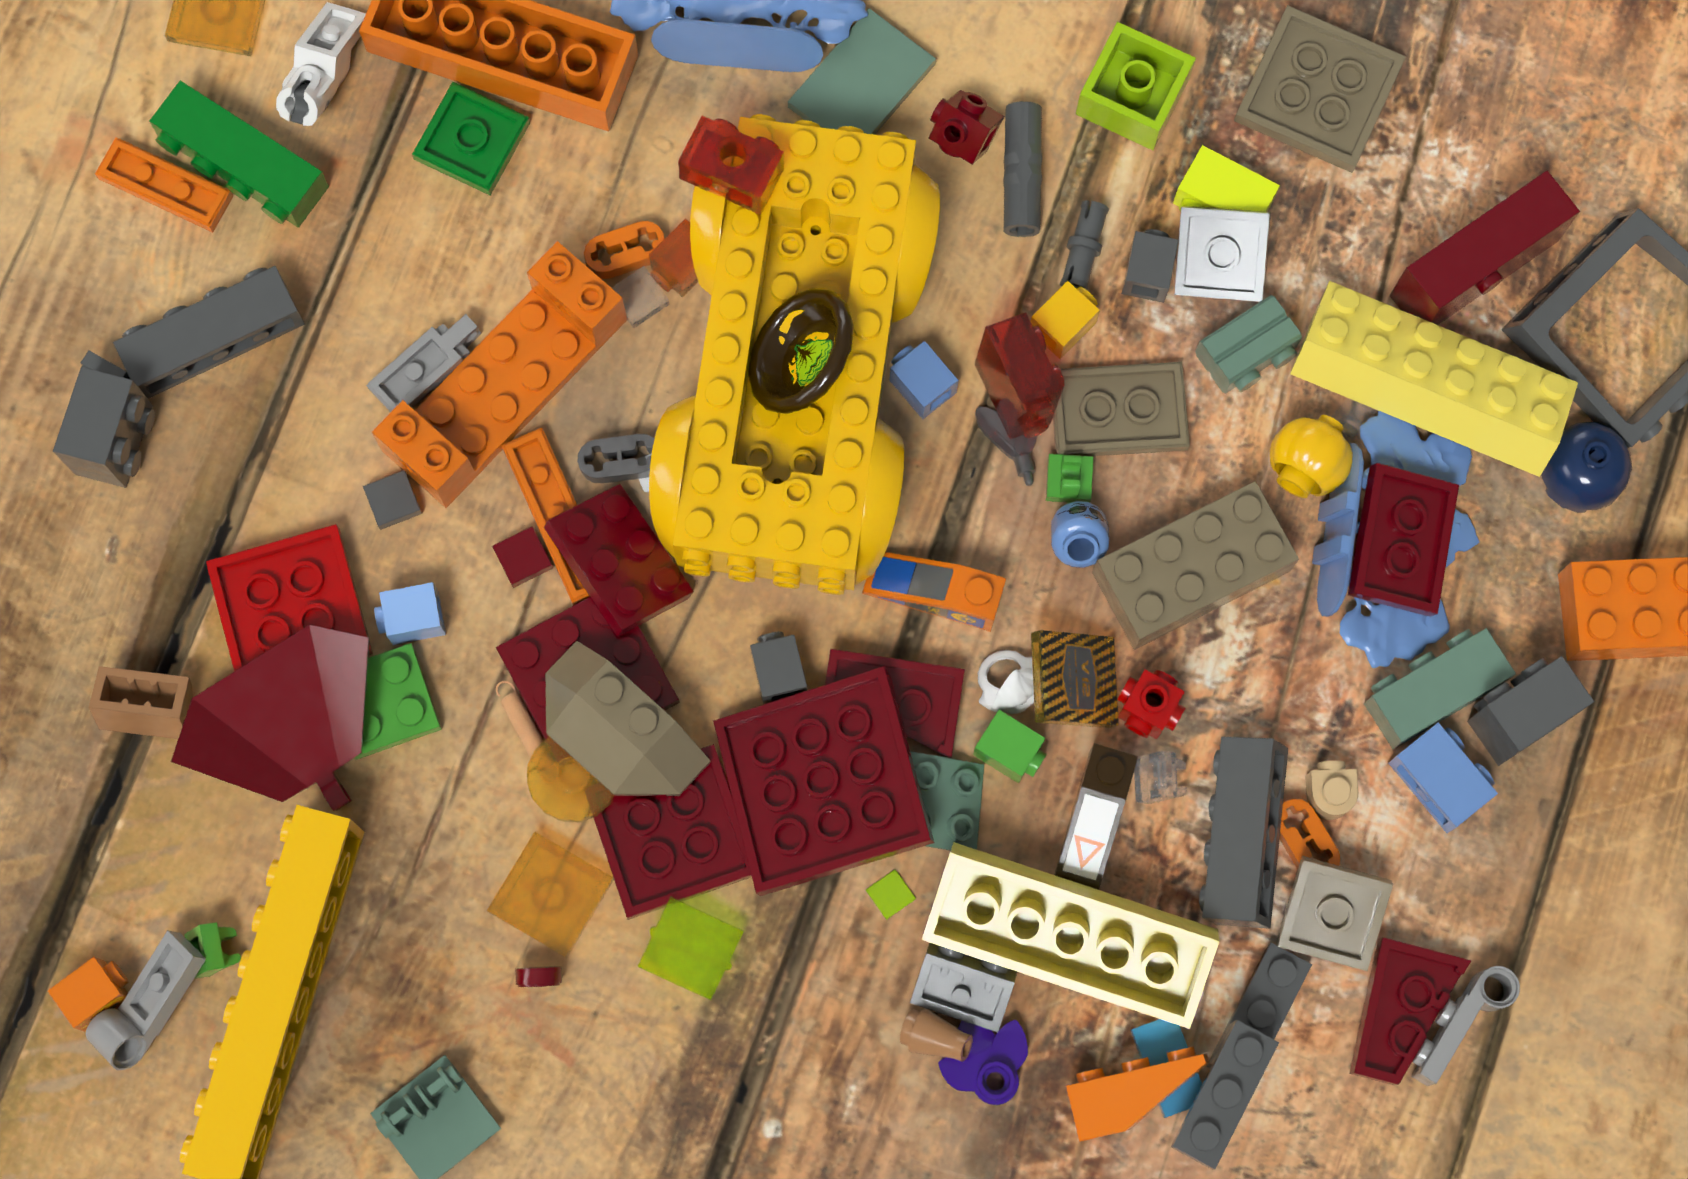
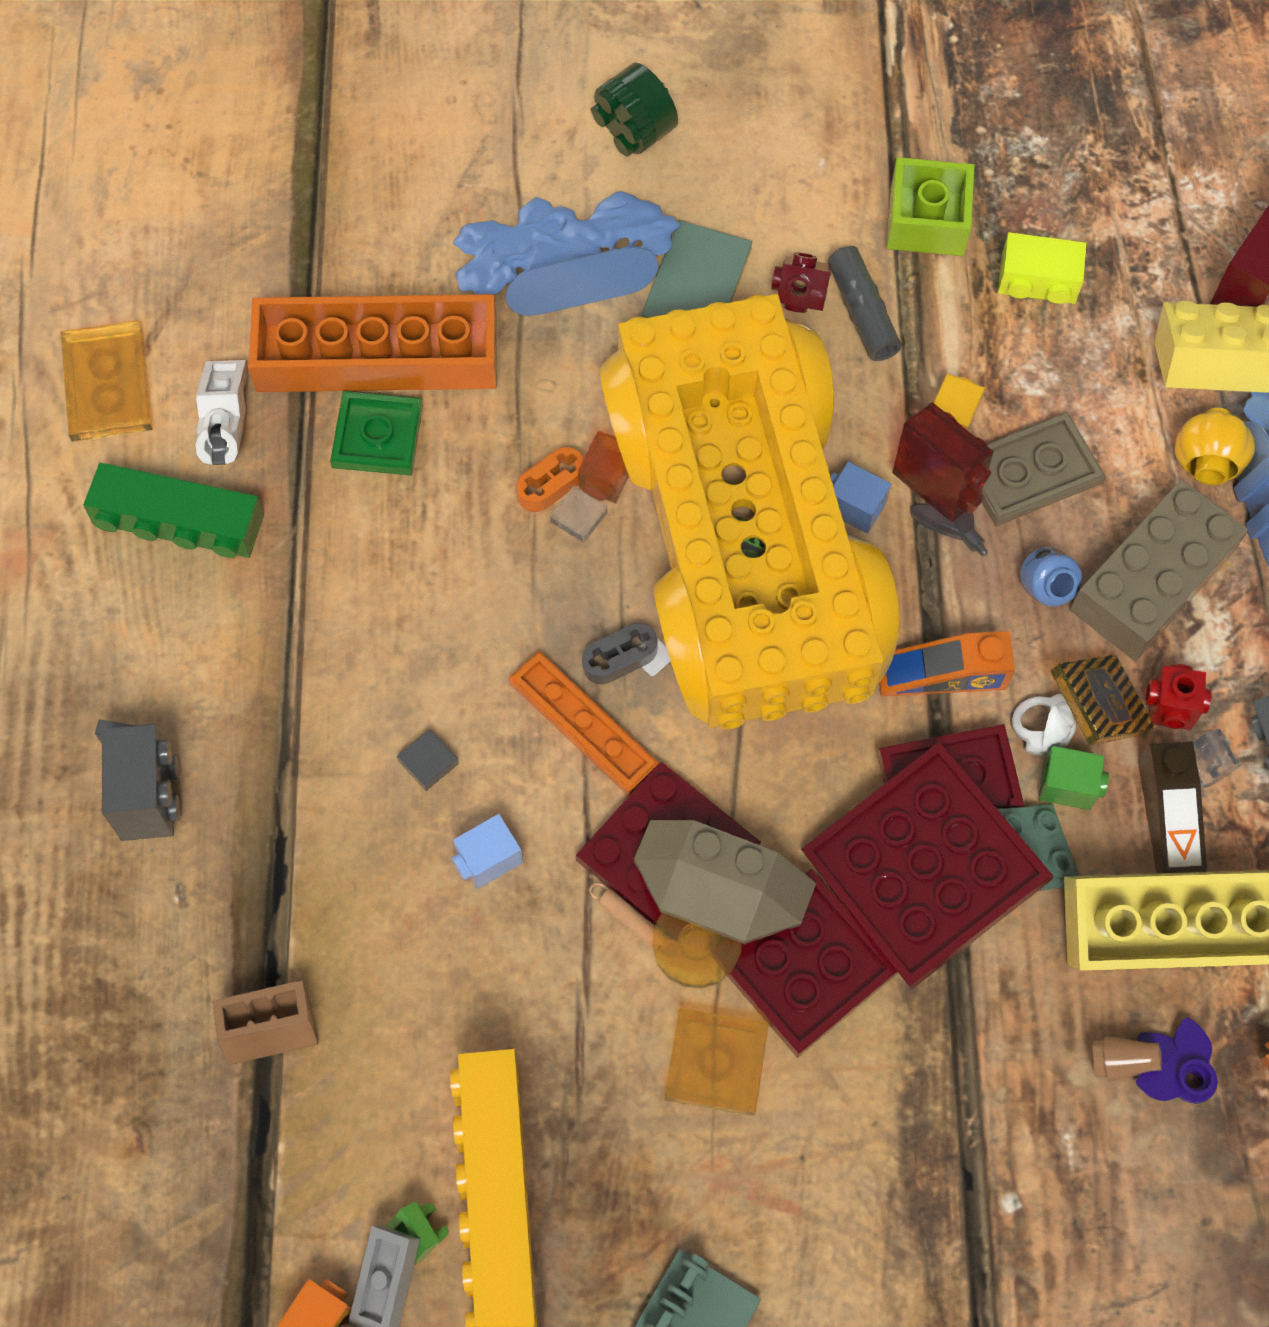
camera: 20 degrees left, 10 degrees down
orange tile [95,137,233,233] -> none
dark grey brick [113,266,305,399] -> none
dark red panel [171,625,370,811] -> none
red plate [206,524,373,671] -> none
bright green plate [354,643,442,760] -> none
light grey hinge [366,314,481,412] -> none
orange plate [372,241,627,508] -> none
dark red tile [492,527,553,588] -> none
dark red tile [515,966,562,987] -> none
dark red plate [544,484,694,637] -> none
clear neon green piece [638,896,744,1000] -> none
clear red brick [678,115,784,215] -> none
dark brown piece [748,288,854,414] -> none
dark grey brick [750,632,807,705] -> none
lime sticker [866,870,916,920] -> none
bracket [910,943,1017,1032] -> none
bright green tile [1045,454,1093,503] -> none
dark grey pin [1060,200,1109,290] -> none
dark grey brick [1121,229,1179,303] -> none
tile [1174,206,1271,302] -> none
sand green brick [1195,295,1302,394] -> none
dark tan plate [1234,5,1406,173] -> none

